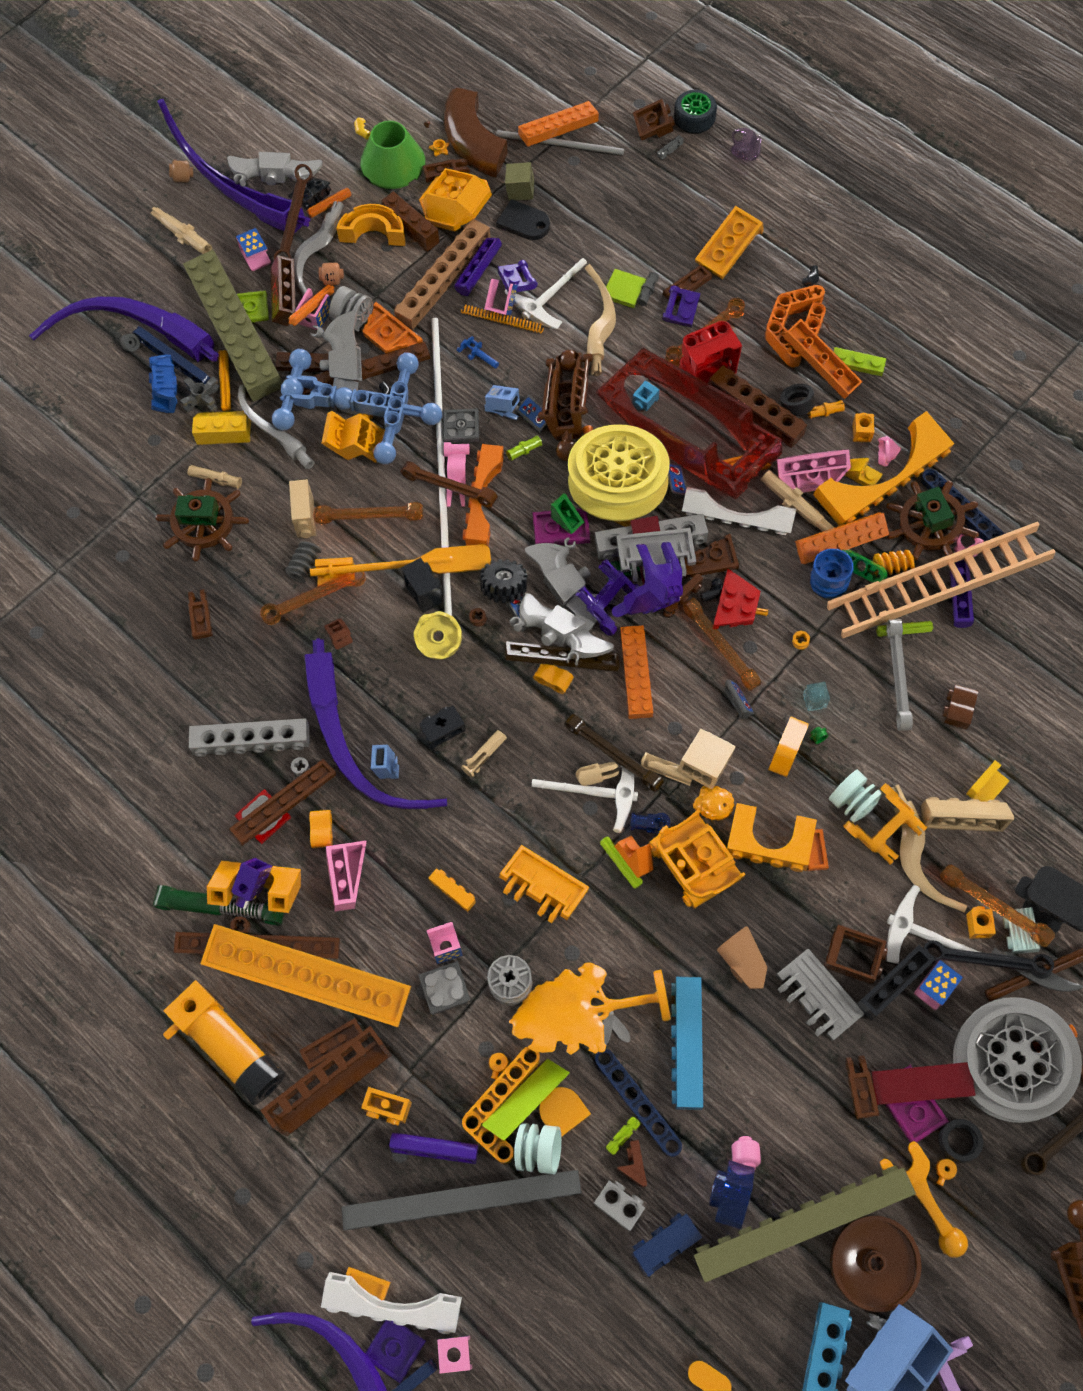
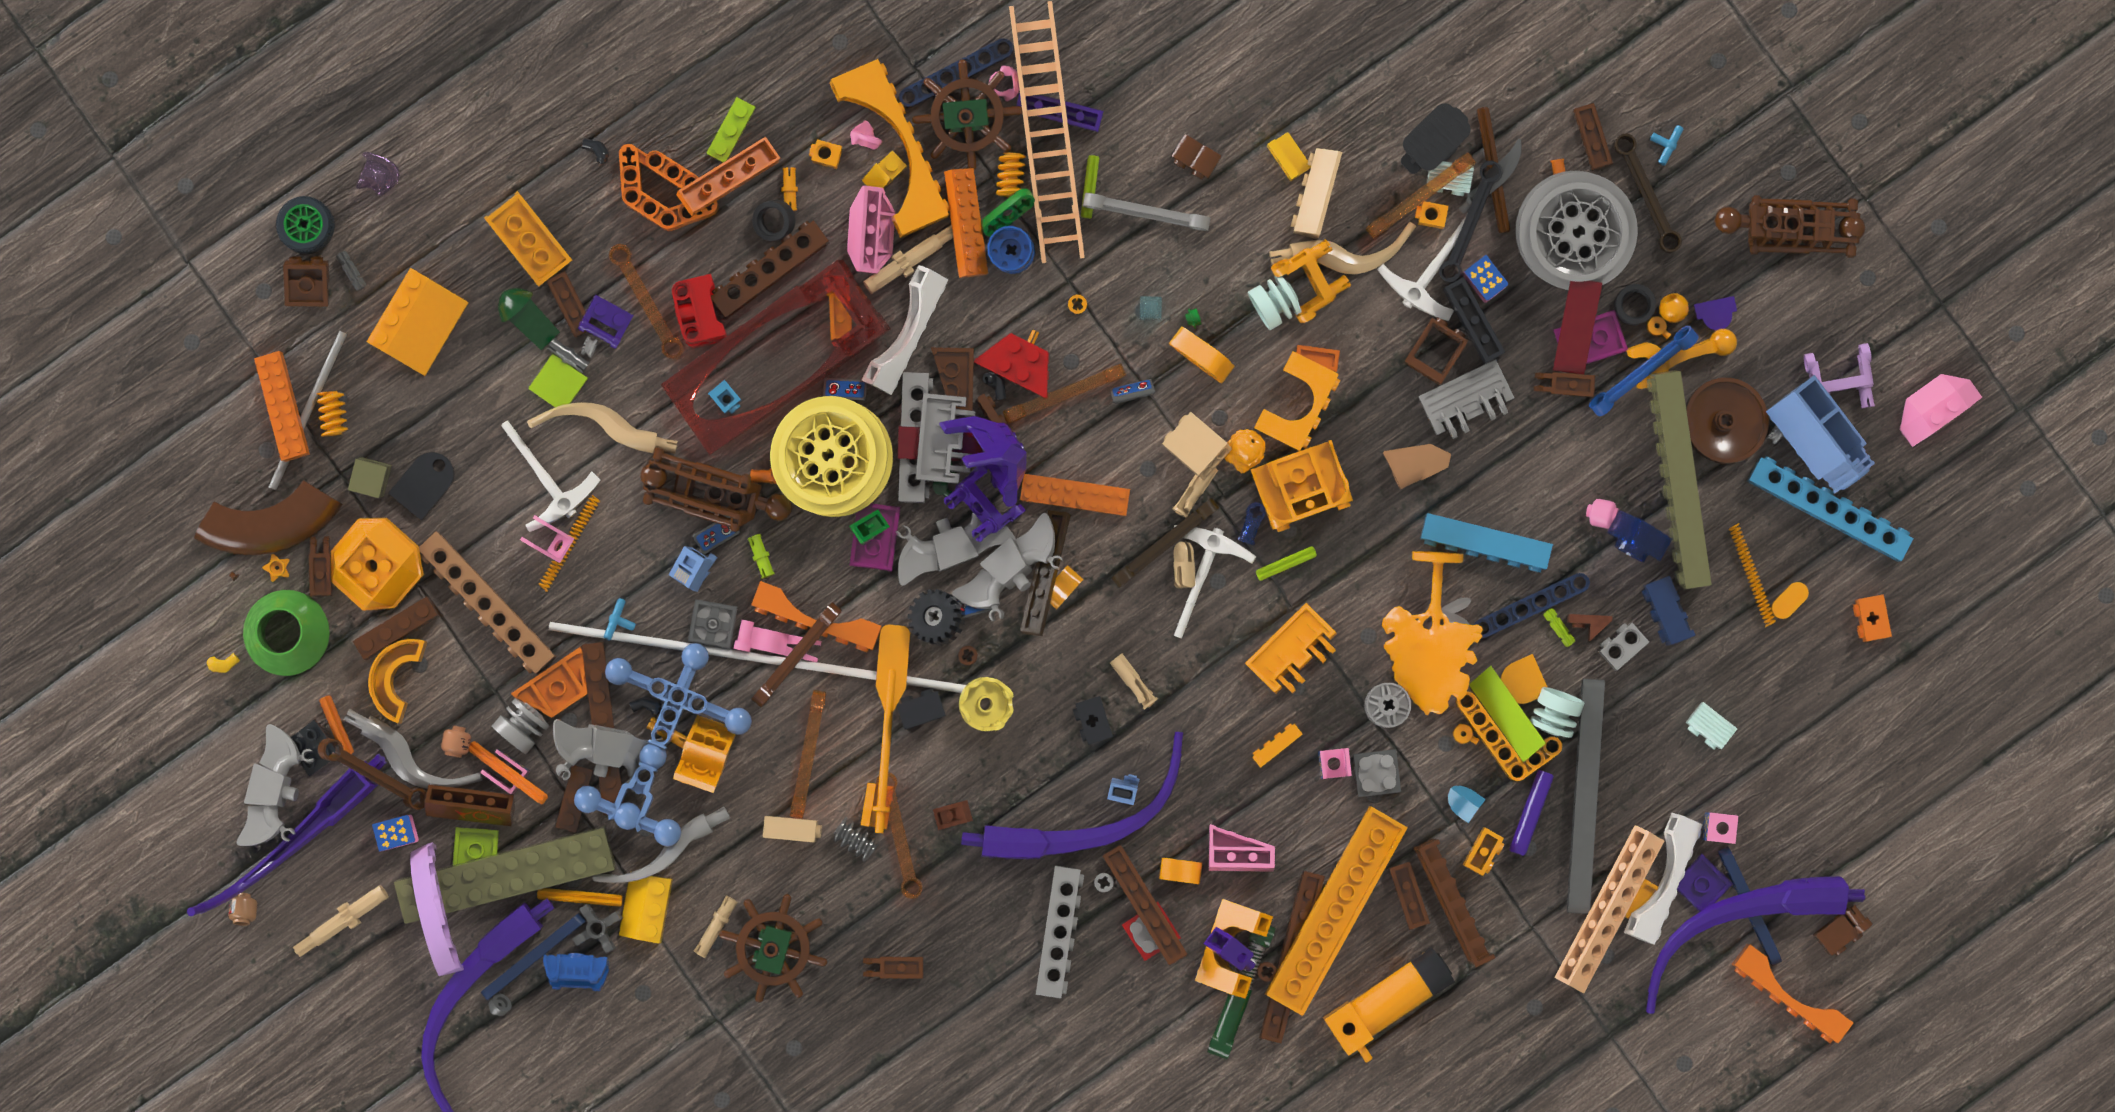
camera: 80 degrees left, 20 degrees up
dark purple brick [454,238,502,296] -> none
blue piece [457,336,499,369] -> none
dark purple plate [498,260,538,292] -> none
orange slope [614,836,653,878] -> none
none -> light orange piece [317,391,348,437]
none -> light orange slope [367,268,469,376]
none -> lavender windscreen [410,842,464,976]
none -> dark green piece [498,288,560,350]
none -> light grey bush [581,336,598,358]
none -> dark azure piece [604,598,636,640]
none -> dark azure brick [1448,786,1485,823]
none -> light nougat brick [1554,825,1664,993]
none -> blue piece [1589,326,1699,416]
none -> light orange piece [1659,293,1689,323]
none -> light aqua brick [1686,702,1737,750]
none -> dark purple piece [1694,296,1737,331]
none -> light orange piece [1729,523,1776,627]

